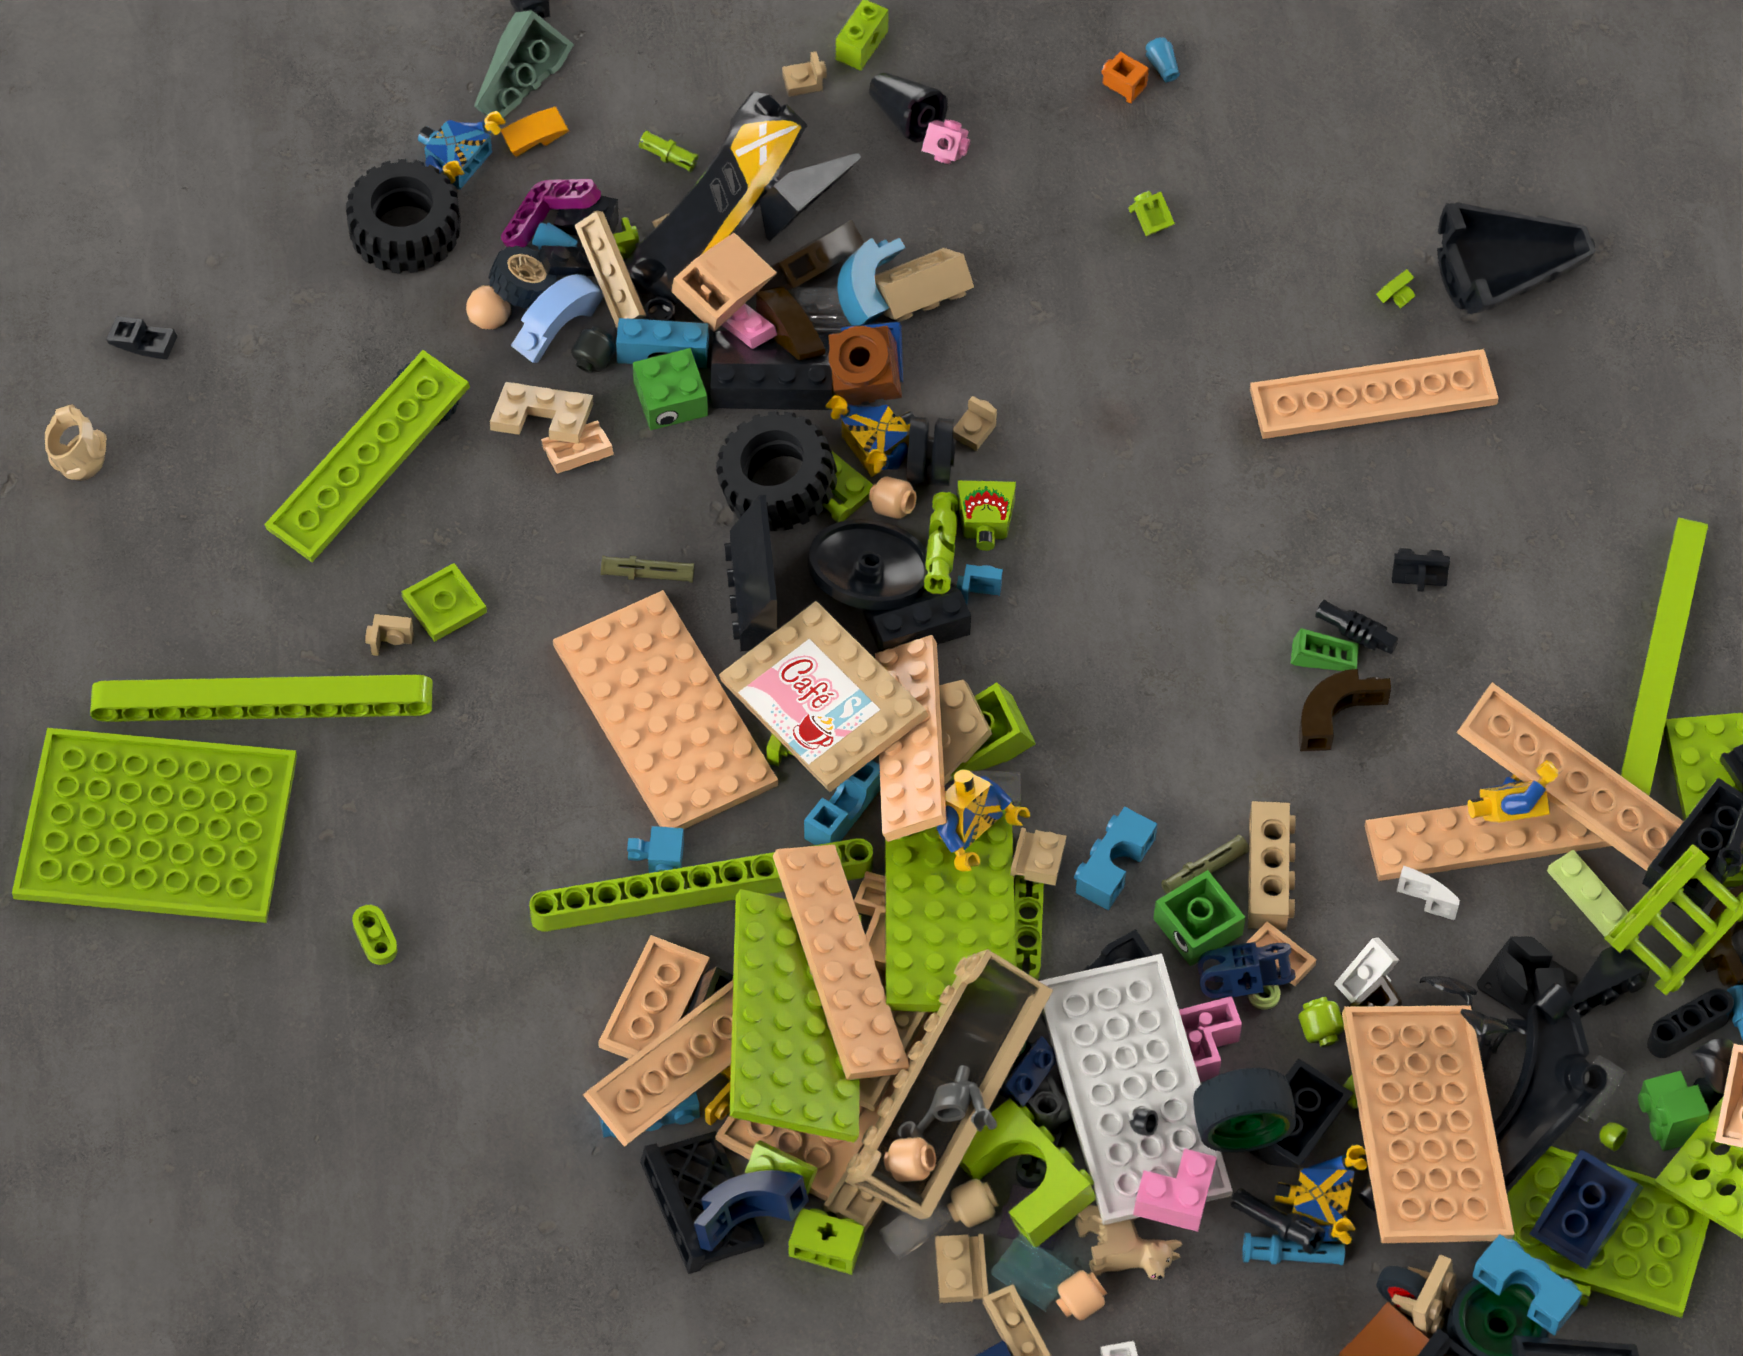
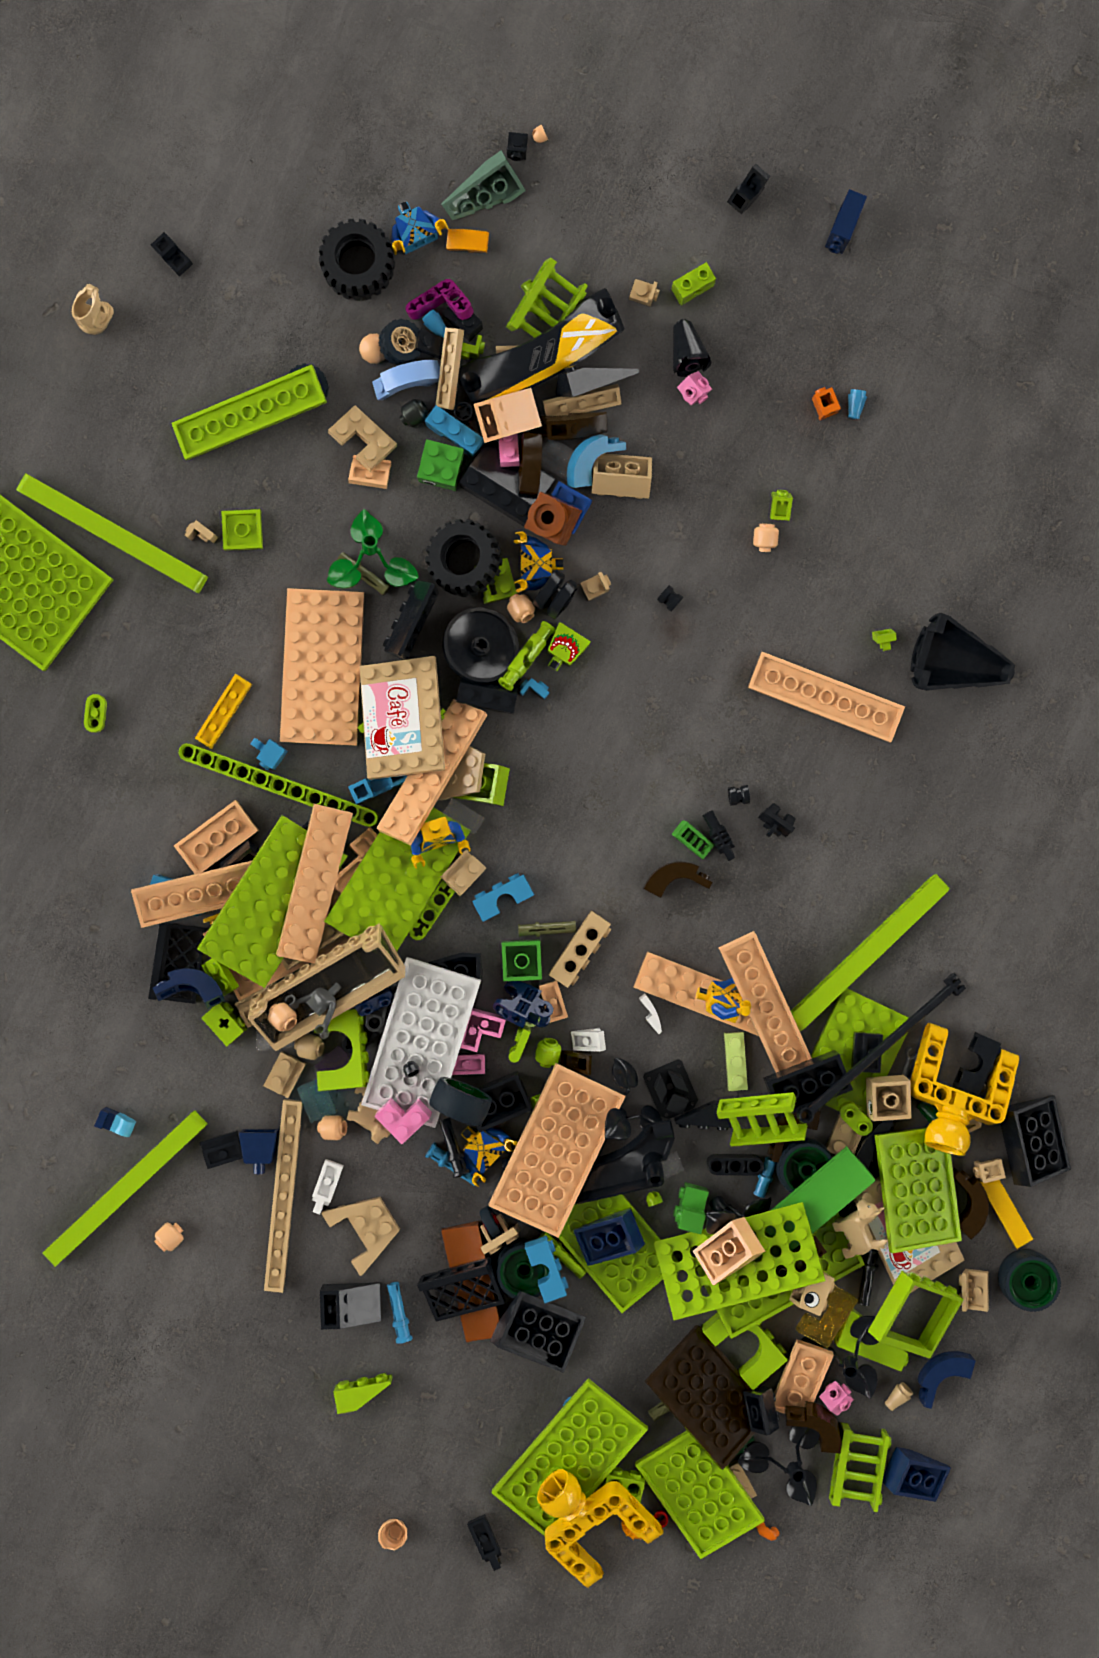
camera: 30 degrees right, 30 degrees up
none -> yellow tile [195,674,253,749]
none -> green plant [327,509,419,589]
none -> lime fence [506,258,588,338]
none -> lime plate [509,1025,531,1063]
none -> tan plate [543,384,622,416]
none -> black wheel [657,585,684,612]
none -> black wheel [728,785,750,806]
none -> light nougat head [753,523,779,552]

